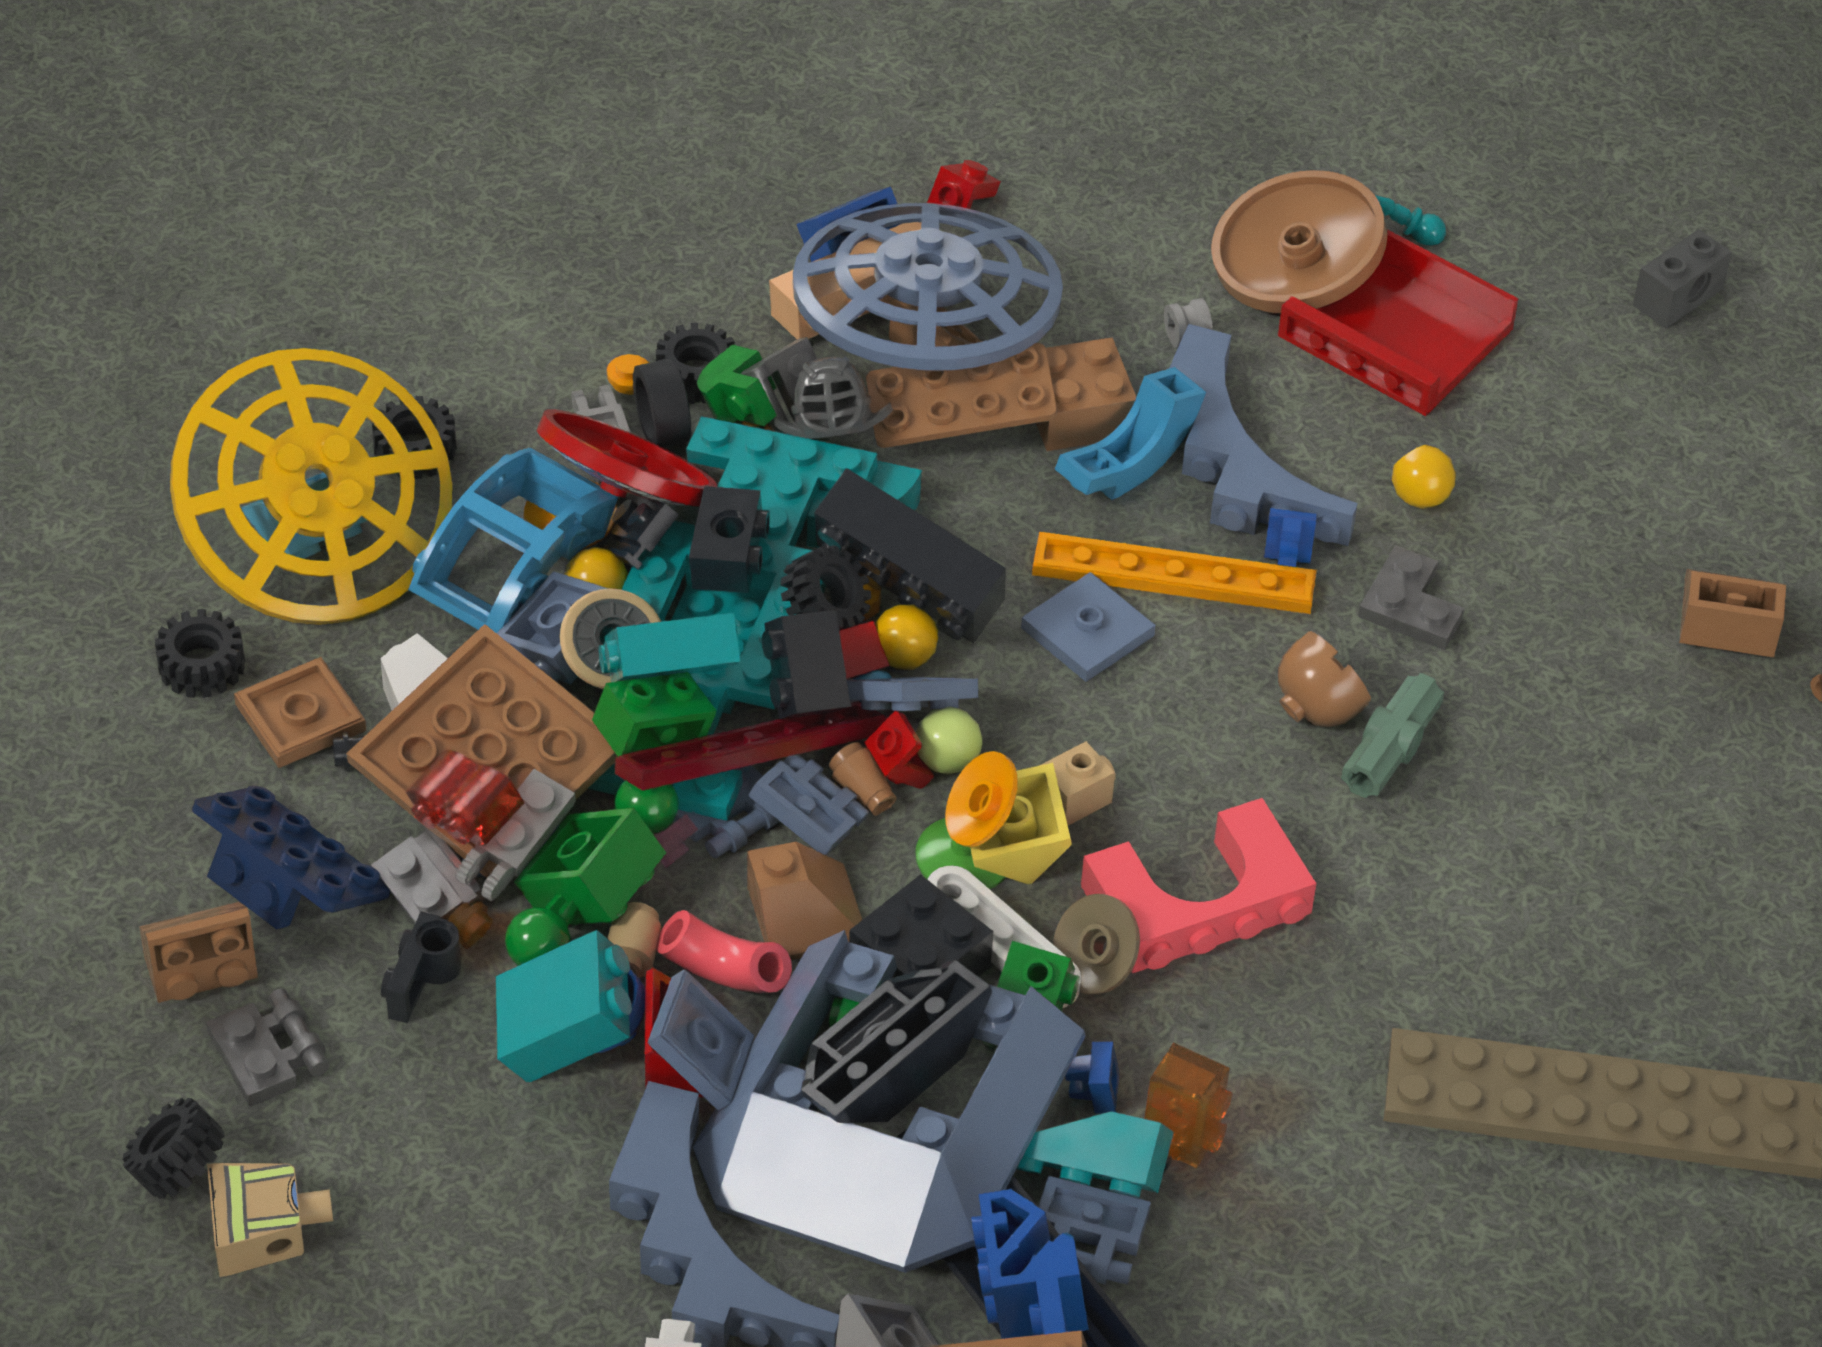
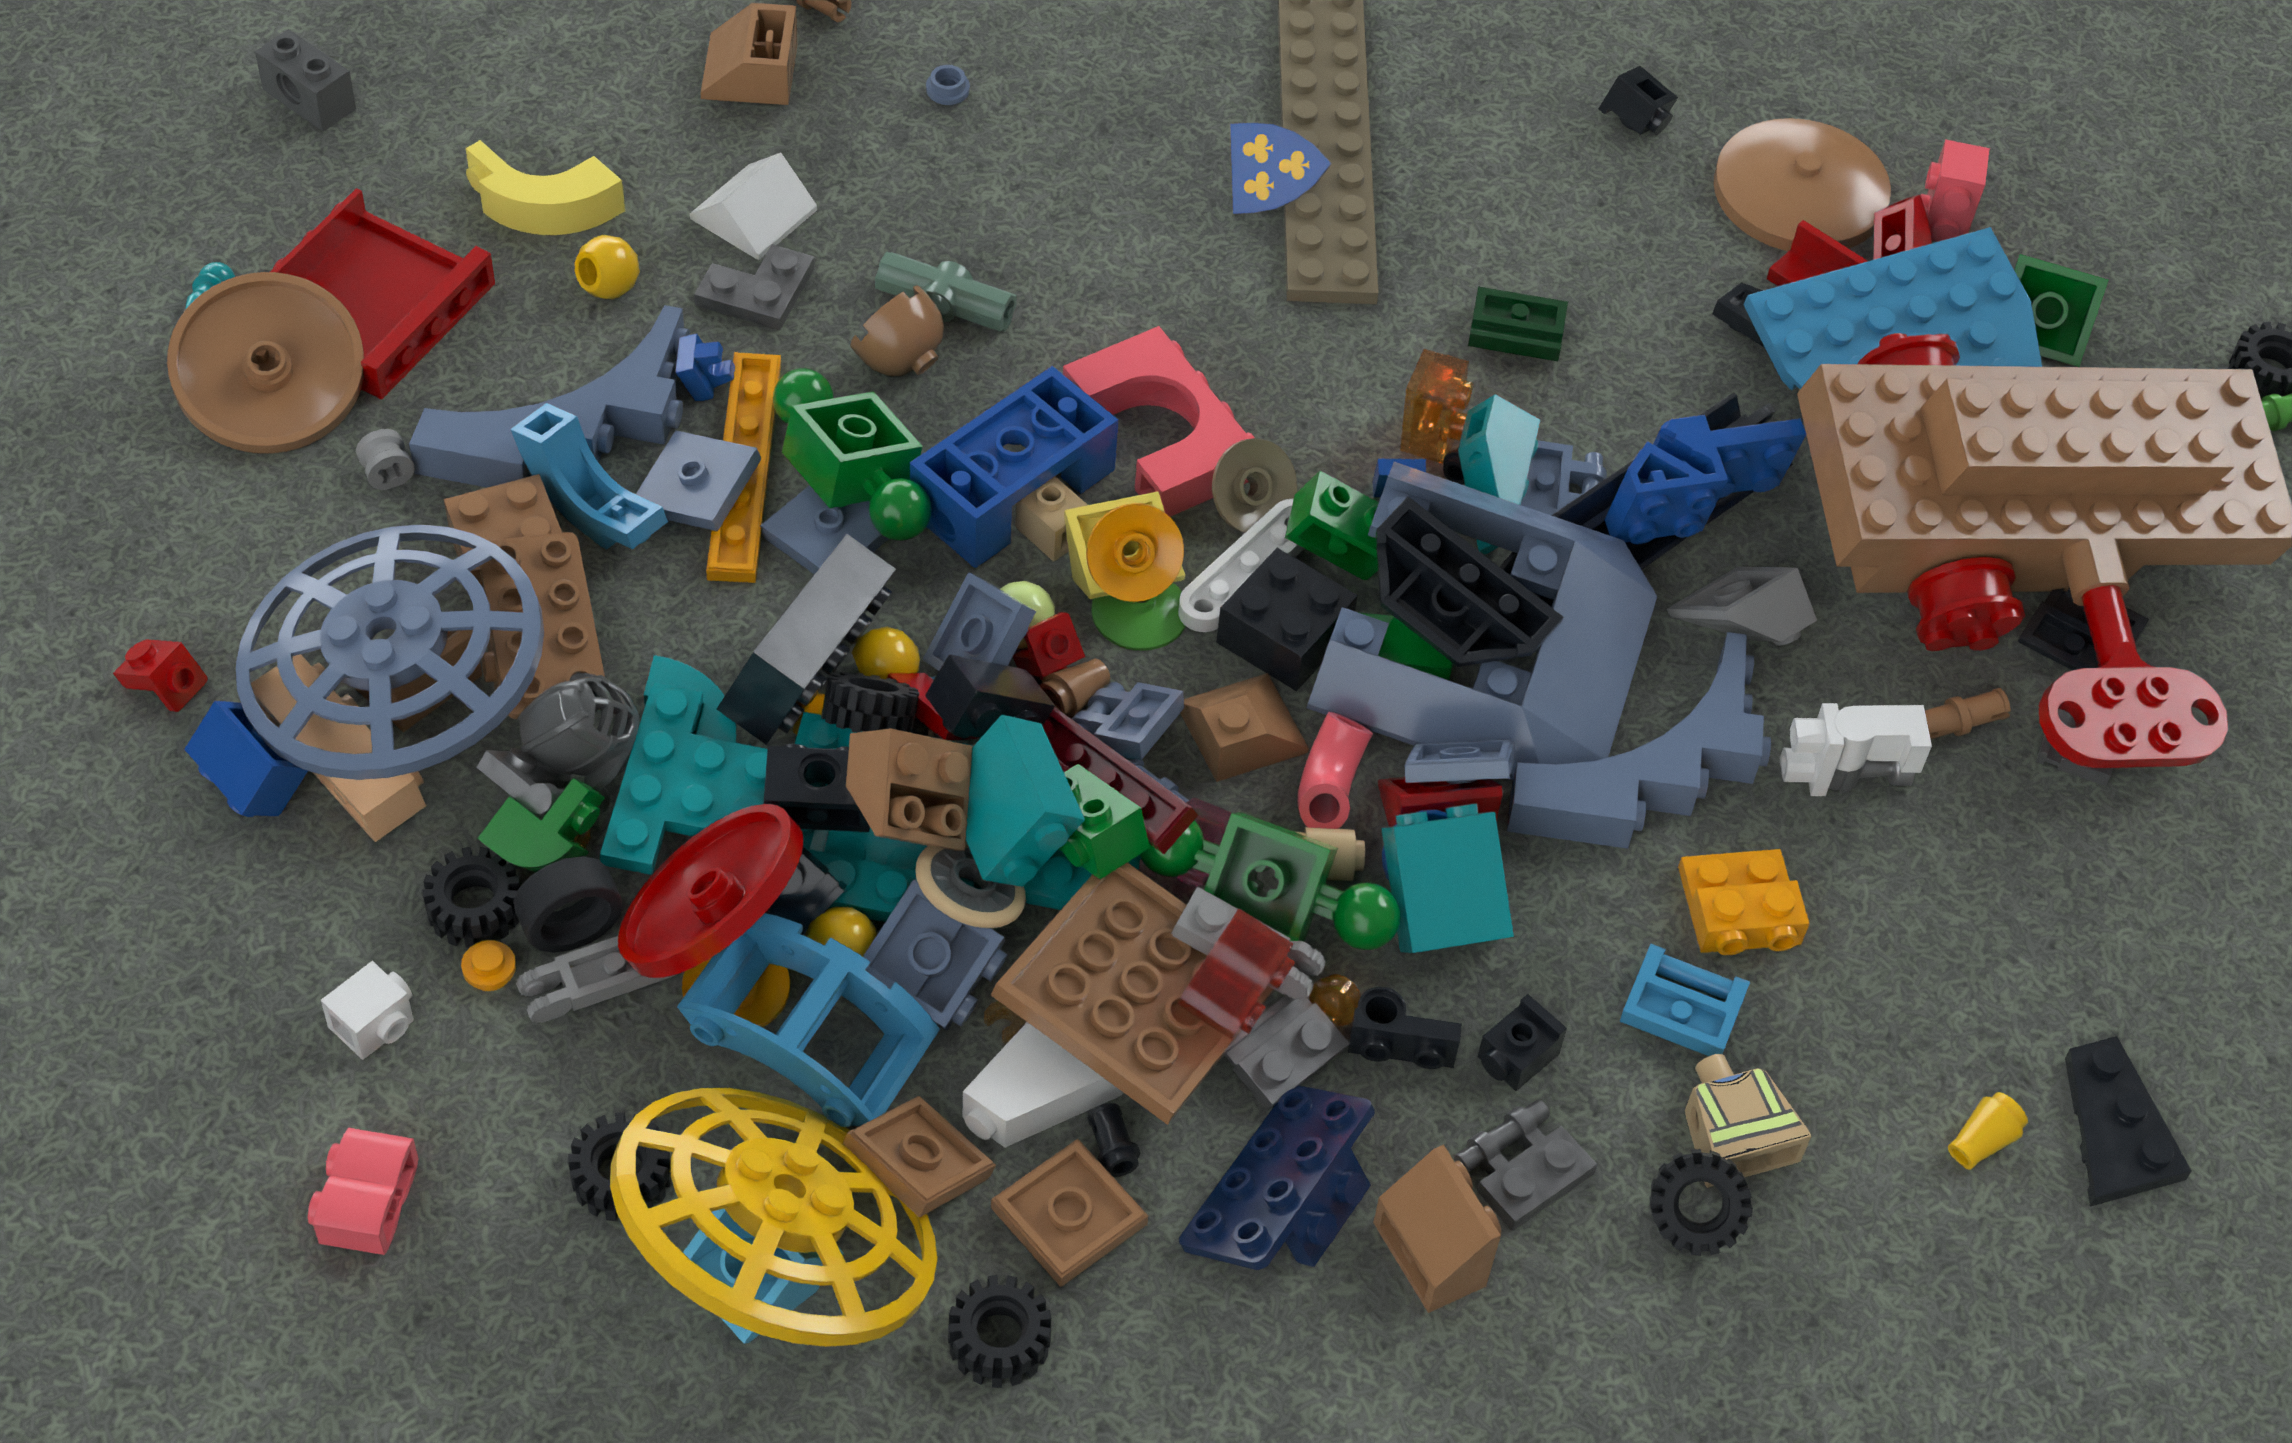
camera: 100 degrees left, 5 degrees up
none -> coral brick [308,1128,419,1255]
none -> white brick [321,961,414,1060]
none -> light yellow arch [466,140,625,235]
none -> sand blue plate [636,430,762,531]
none -> white slope [690,153,817,260]
none -> green brick [773,368,932,541]
none -> medium nougat plate [843,1096,996,1217]
none -> medium nougat slope [846,729,973,851]
none -> blue plate [910,366,1118,568]
none -> sand blue plate [926,65,970,105]
none -> blue shield [1230,123,1332,214]
none -> dark green plate [1468,286,1568,362]
none -> black brick [1477,994,1567,1091]
none -> dark azure plate [1620,944,1750,1056]
none -> light orange plate [1678,849,1810,955]

